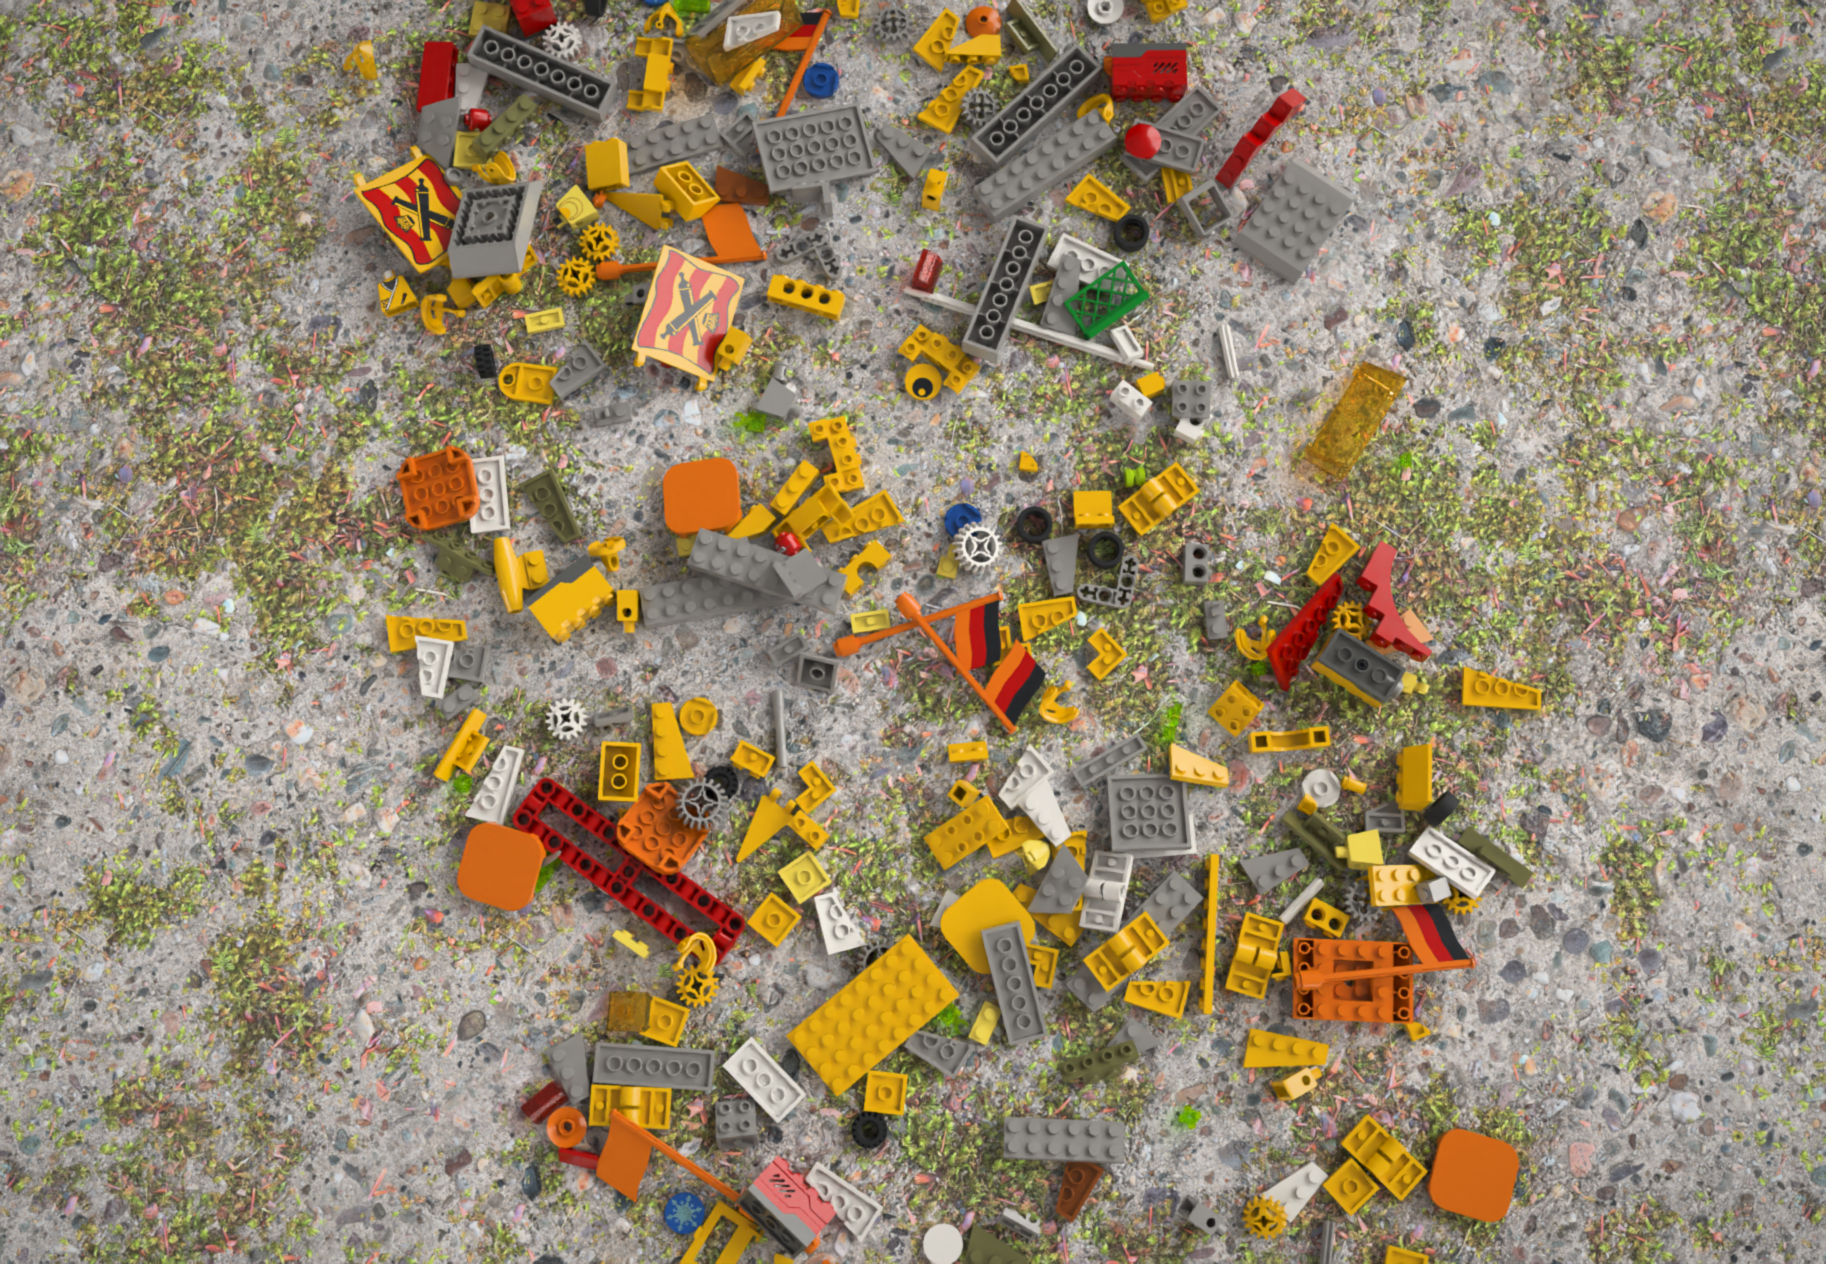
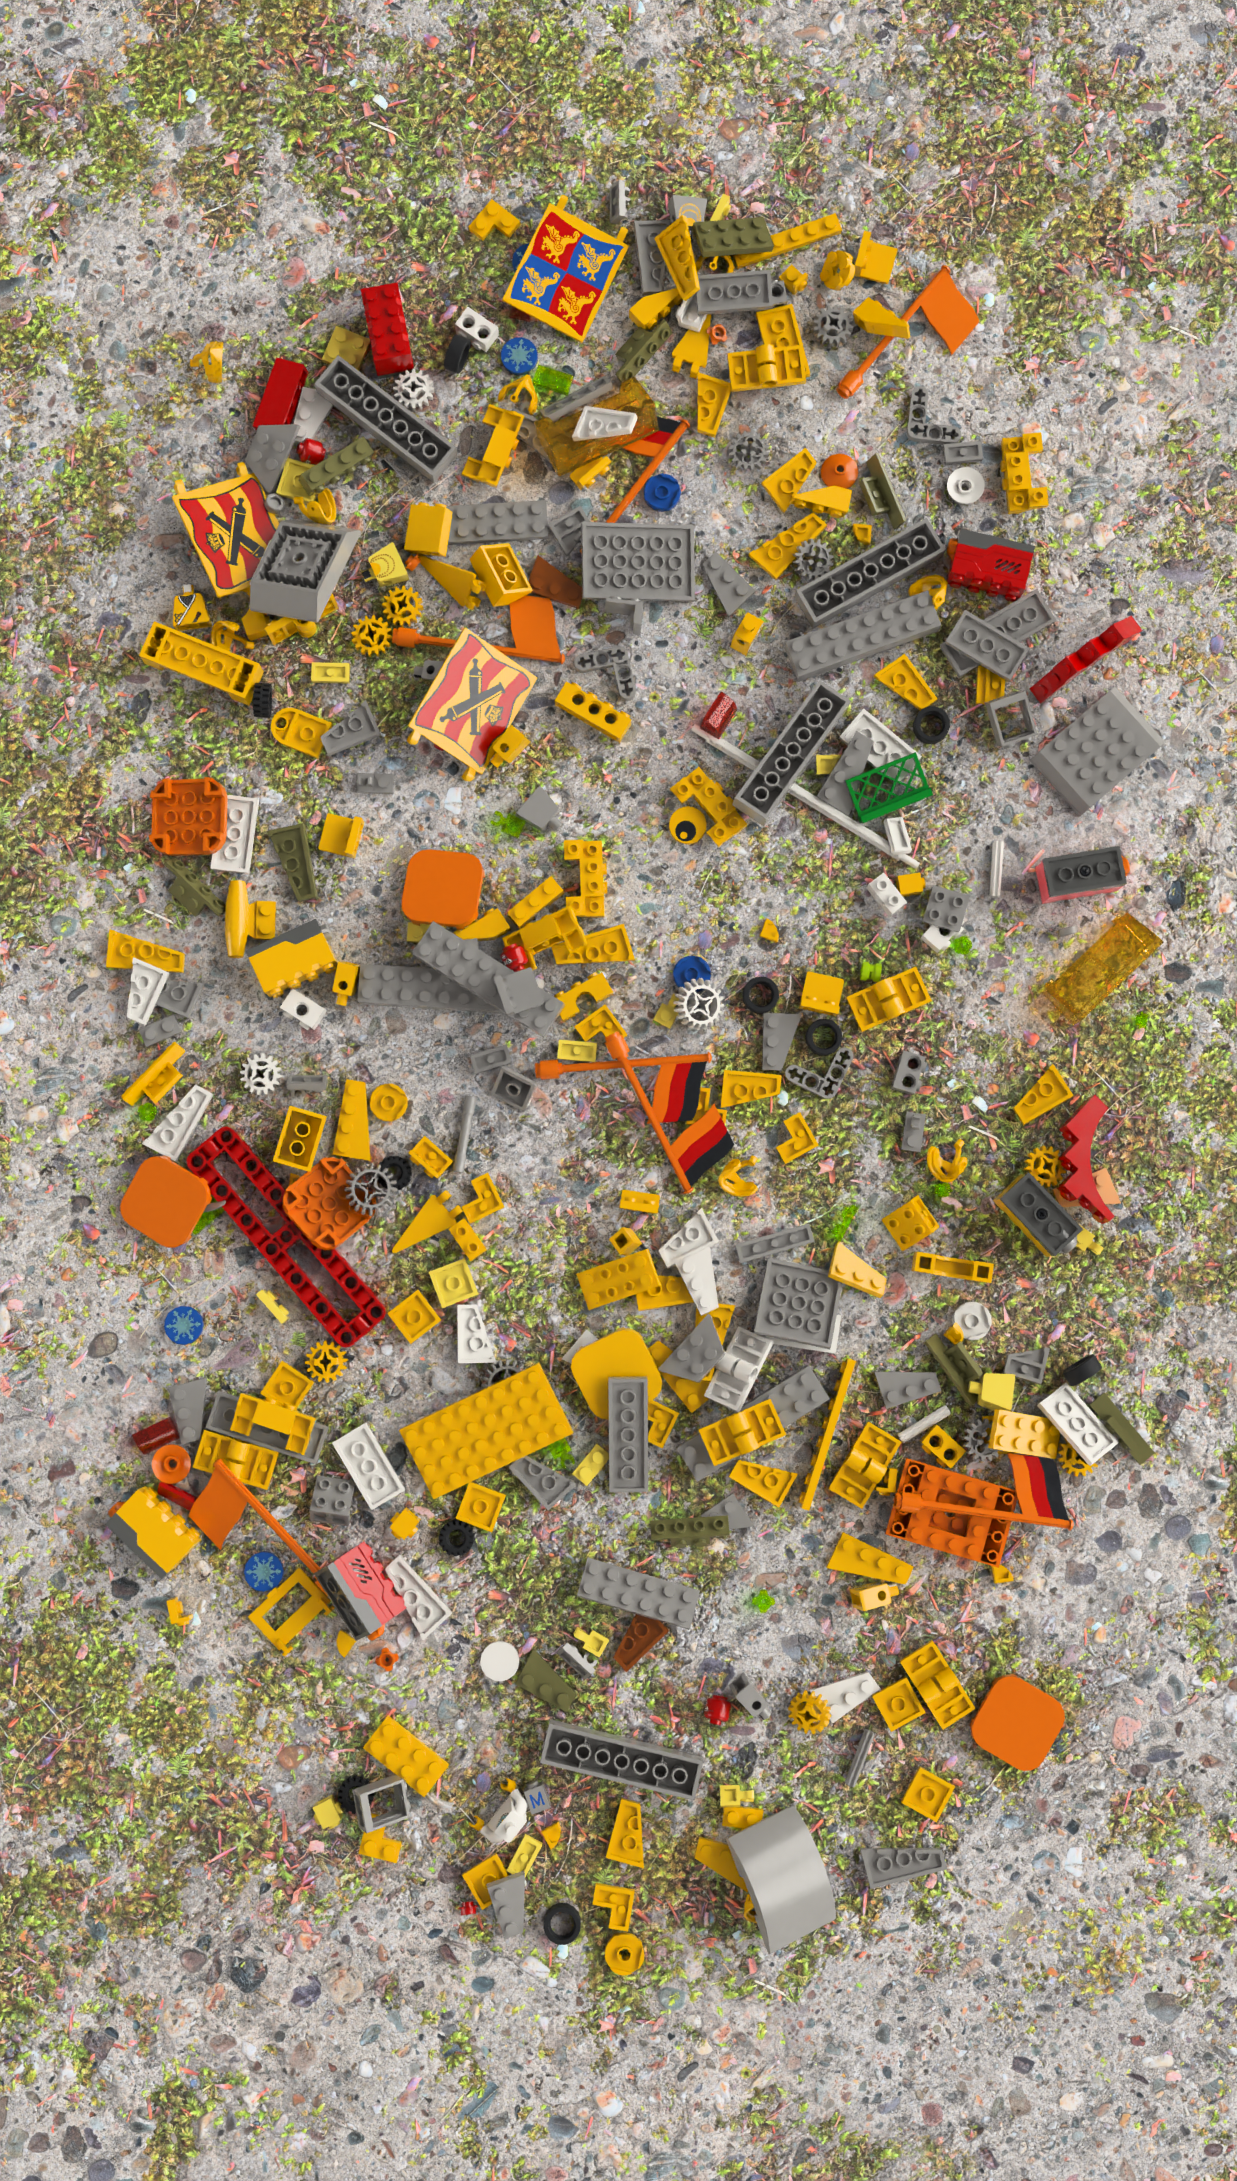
camera: 10 degrees right, 5 degrees up
yellow tile [587,536,626,572] -> none
clear yellow slope [606,991,653,1032] -> none
yellow helmet [672,932,716,975] -> none
light grey bush [771,361,790,384] -> none
light yellow brick [1014,840,1051,876] -> none
red dish [1124,124,1162,160] -> none
red wing [1266,573,1345,692] -> none
yellow pin [1340,775,1367,795] -> none
yellow slope [1395,744,1432,811] -> none
light grey brick [1416,876,1452,904] -> none
yellow wing [1461,666,1541,711] -> none
none -> yellow piece [105,1486,202,1579]
none -> yellow plate [139,621,264,706]
none -> blue tile [164,1306,204,1345]
none -> yellow bracket [230,1393,316,1455]
none -> white brick [280,988,327,1030]
none -> yellow bracket [318,813,364,859]
none -> yellow brick [389,1507,421,1540]
none -> light yellow plate [573,1627,609,1657]
none -> yellow plate [574,1004,628,1042]
none -> red head [704,1695,731,1726]
none -> clear neon green plate [953,936,972,955]
none -> dark grey piece [1035,846,1130,904]

